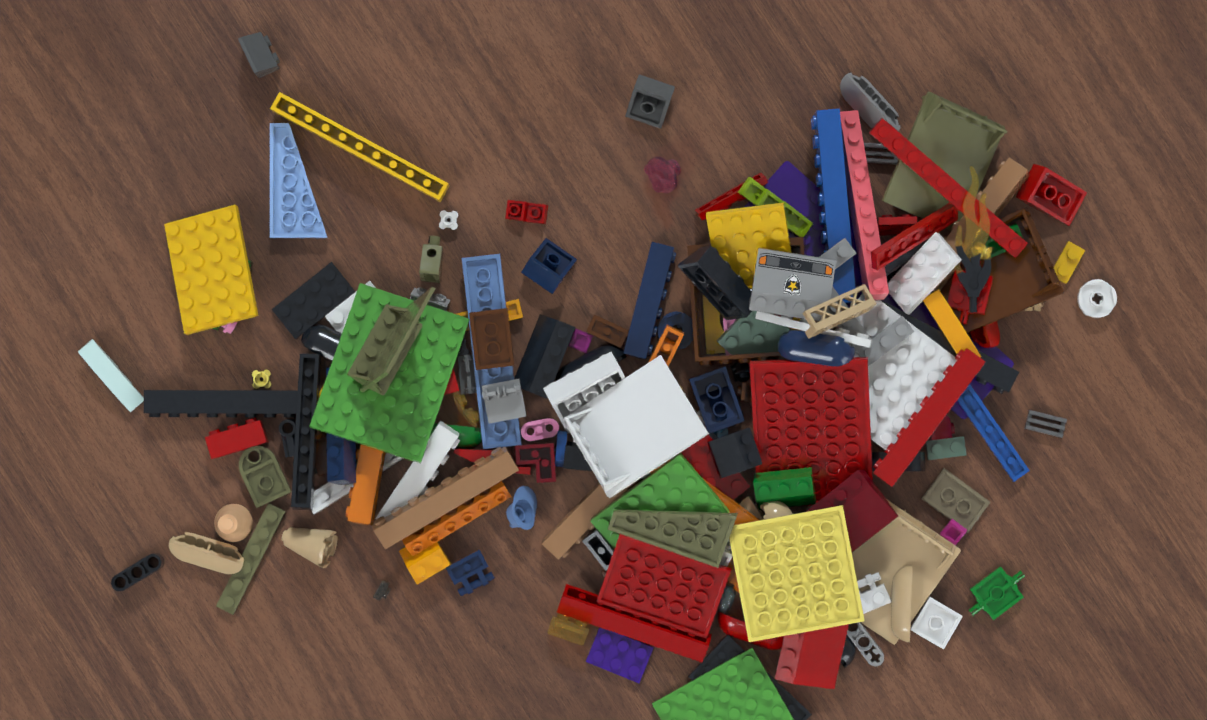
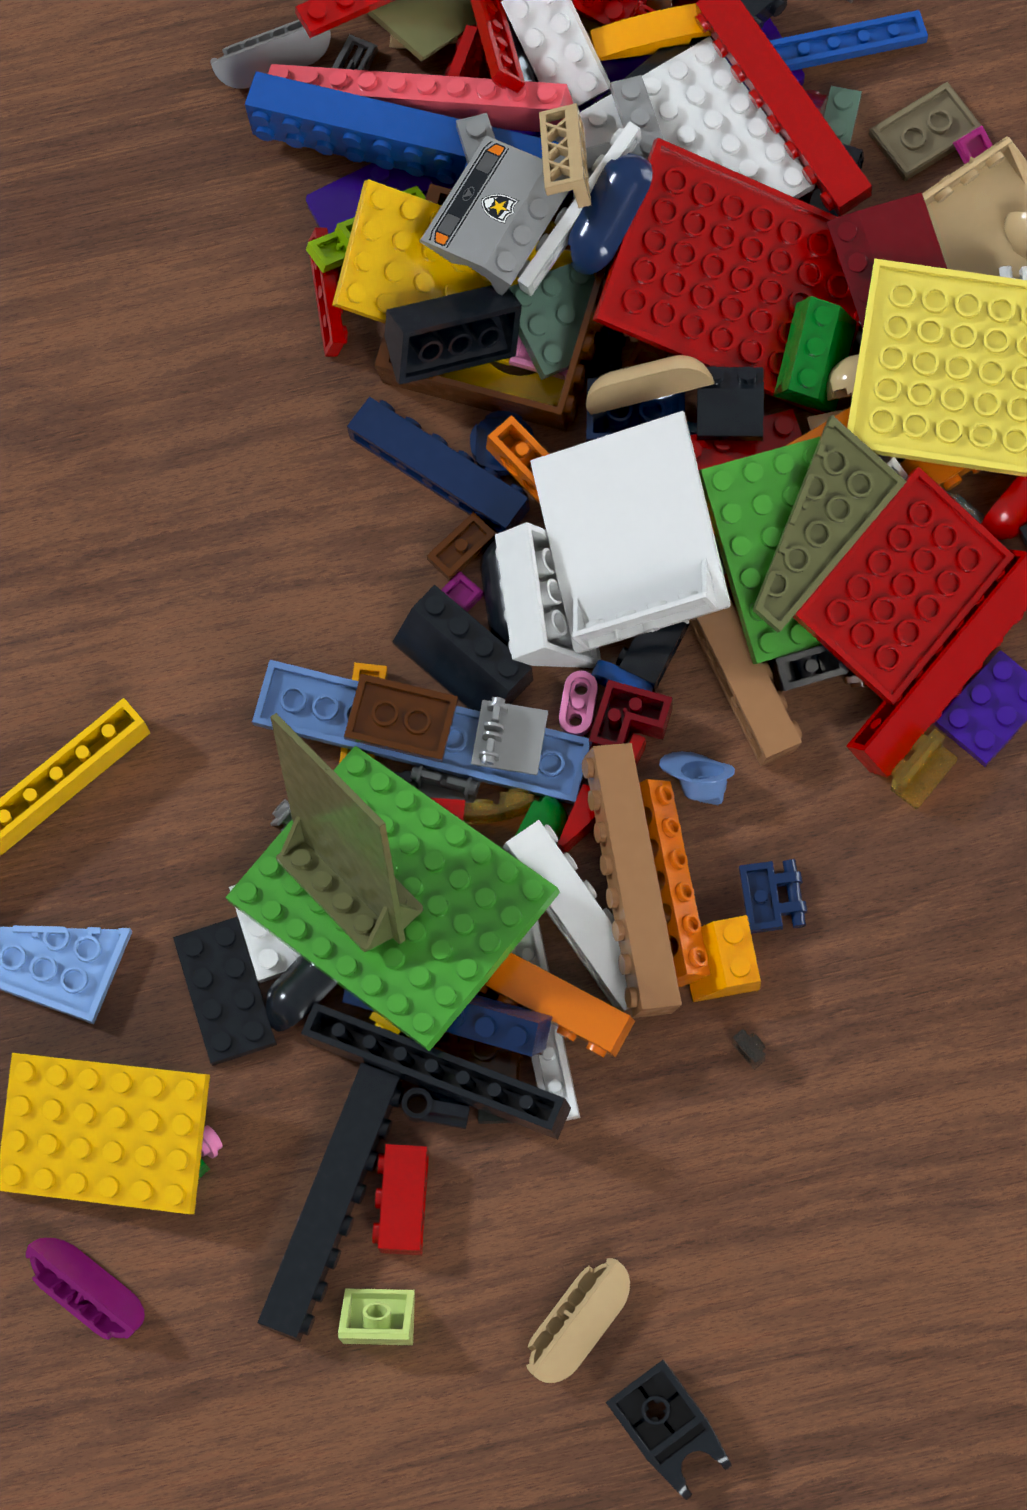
camera: 55 degrees left, 15 degrees down
light aqua slope [78,339,144,412] -> none
black beam [111,553,164,591] -> none
light nougat cone [214,504,253,542] -> none
olive plate [216,503,286,615] -> none
olive plate [239,446,292,508] -> none
light yellow plate [252,370,272,389] -> none
tan cone [282,527,338,568] -> none
olive torso [419,236,443,283] -> none
white plate [439,210,458,230] -> none
red slope [505,200,548,224] -> none
dark blue slope [521,238,577,294] -> none
dark grey slope [625,74,675,129] -> none
clear pink plate [644,157,681,193] -> none
none -> magenta brick [26,1238,145,1340]
none -> yellowish green slope [338,1288,415,1345]
none -> tan brick [586,355,714,415]
none -> black brick [606,1359,732,1500]

